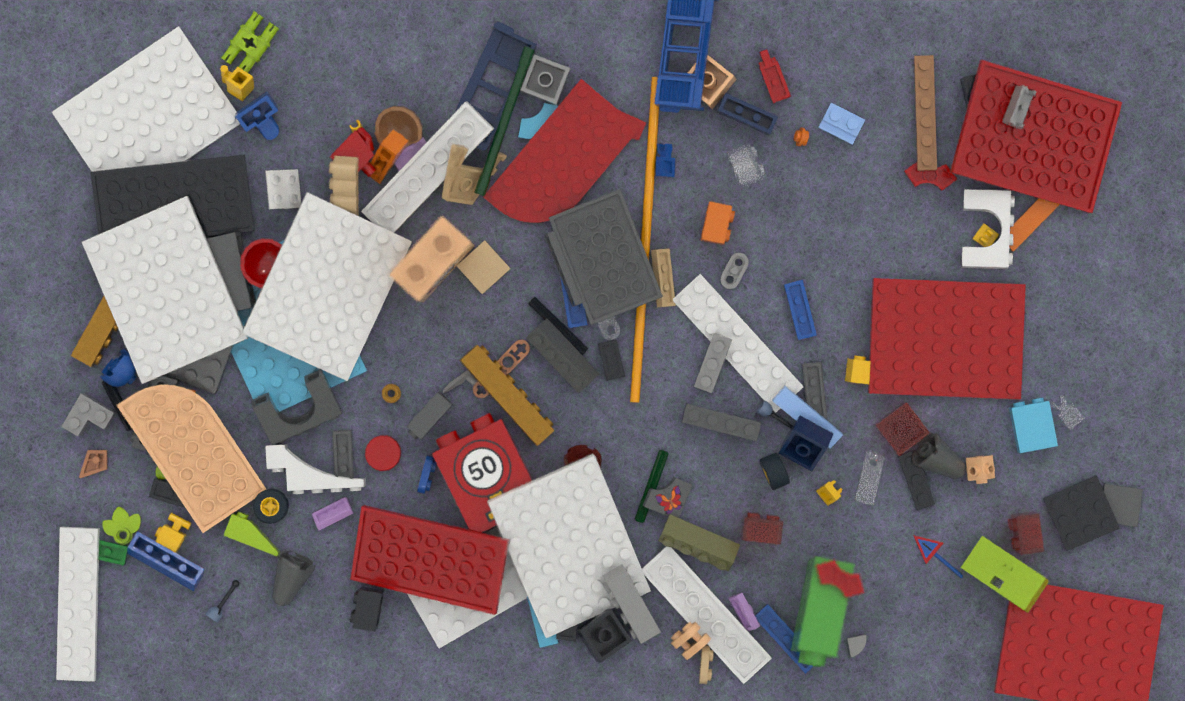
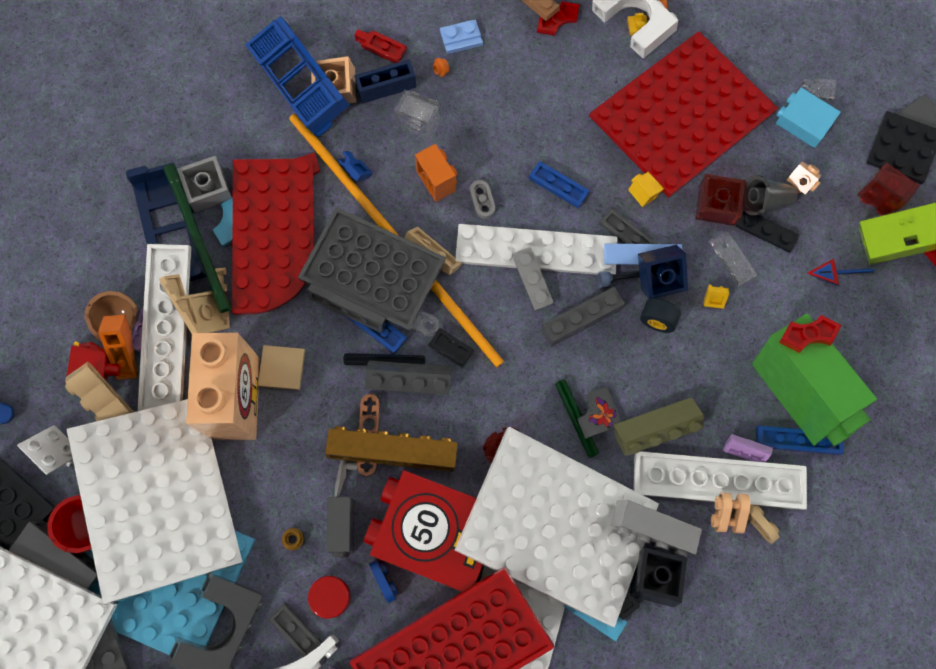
camera: 45 degrees left, 15 degrees down
clear red brick [740,512,783,545] -> none

